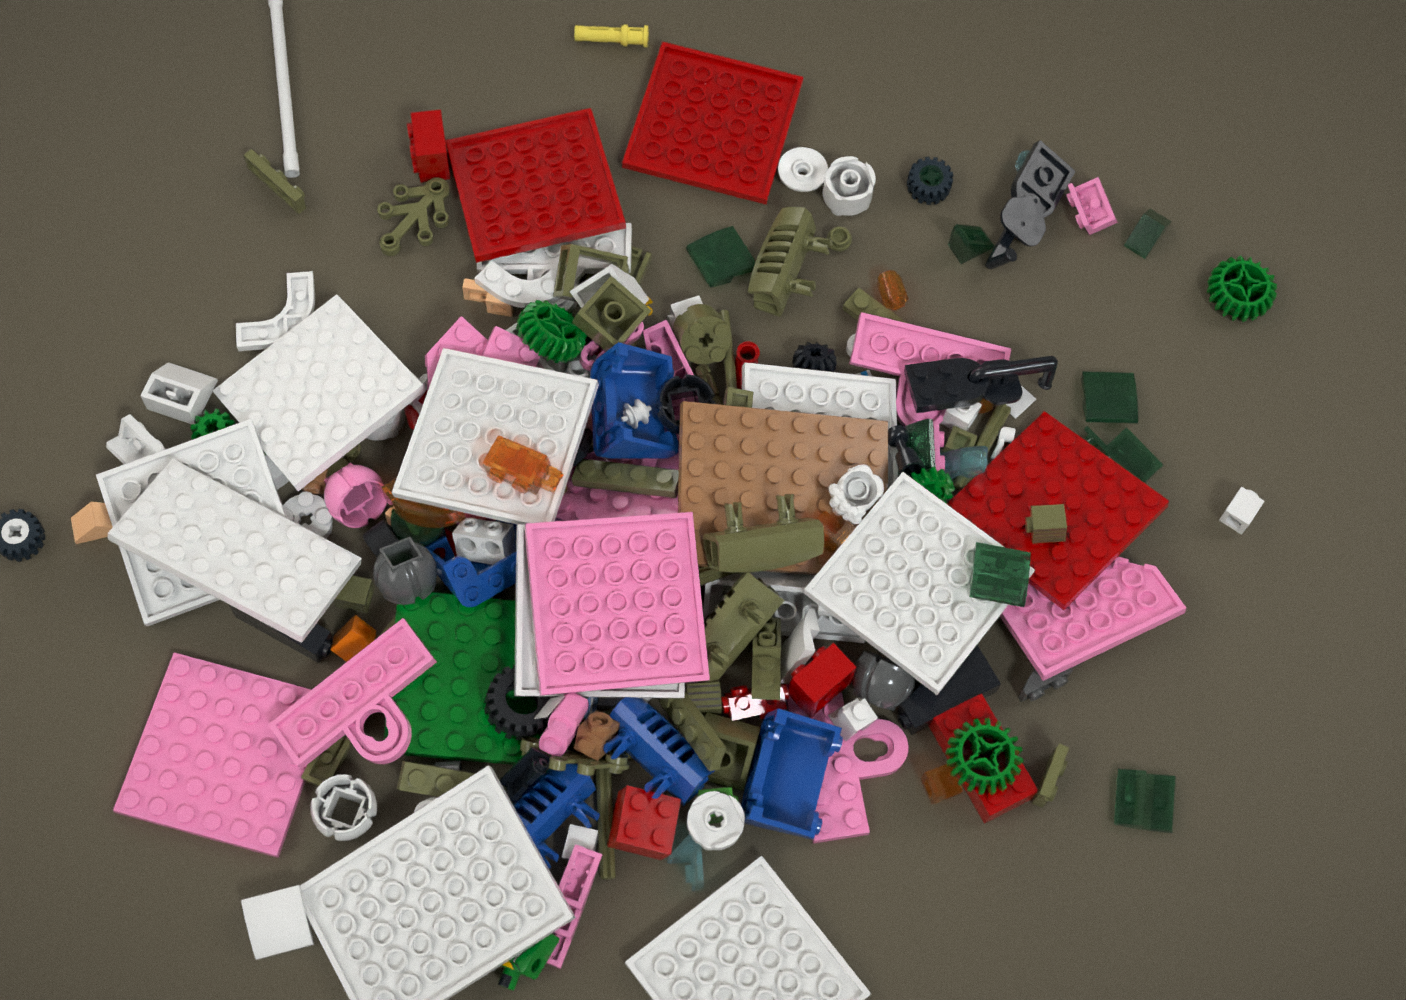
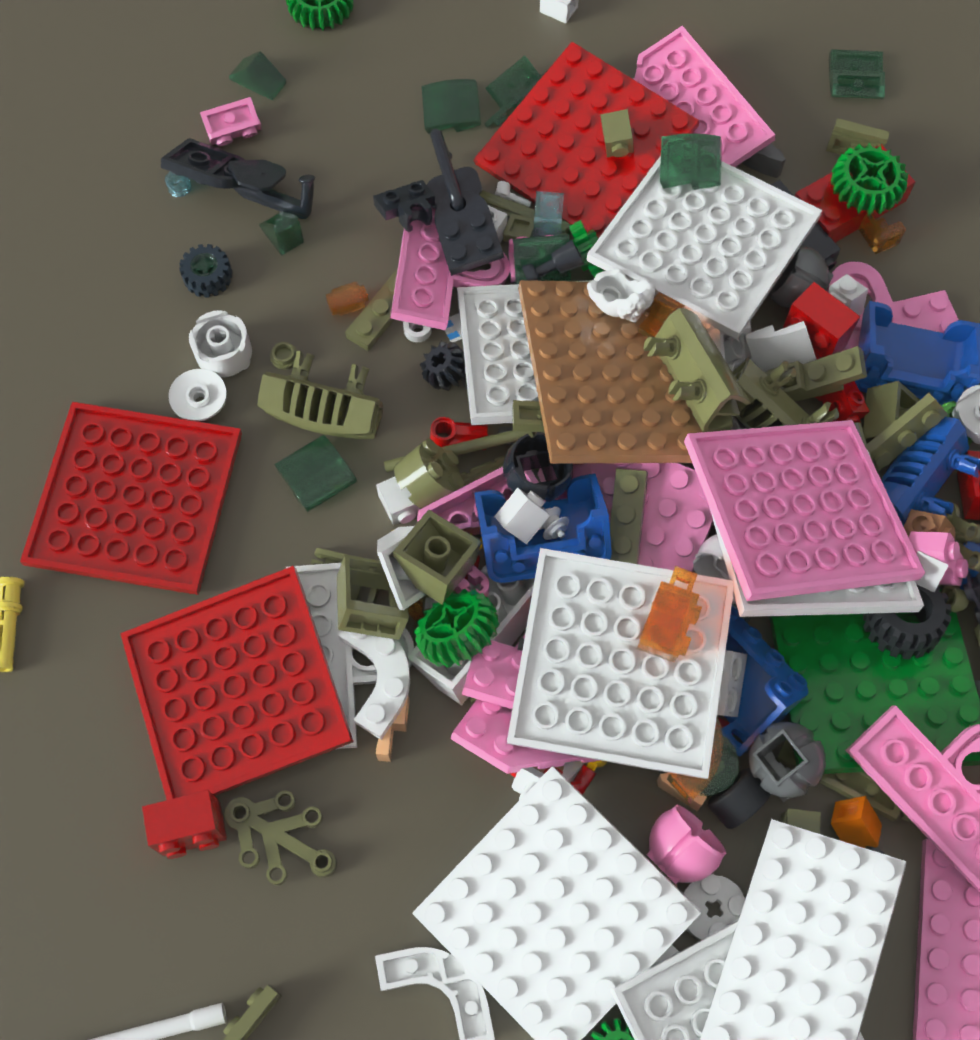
camera: 90 degrees left, 0 degrees up
none -> black plate [373,180,435,232]
none -> white brick [494,488,550,544]

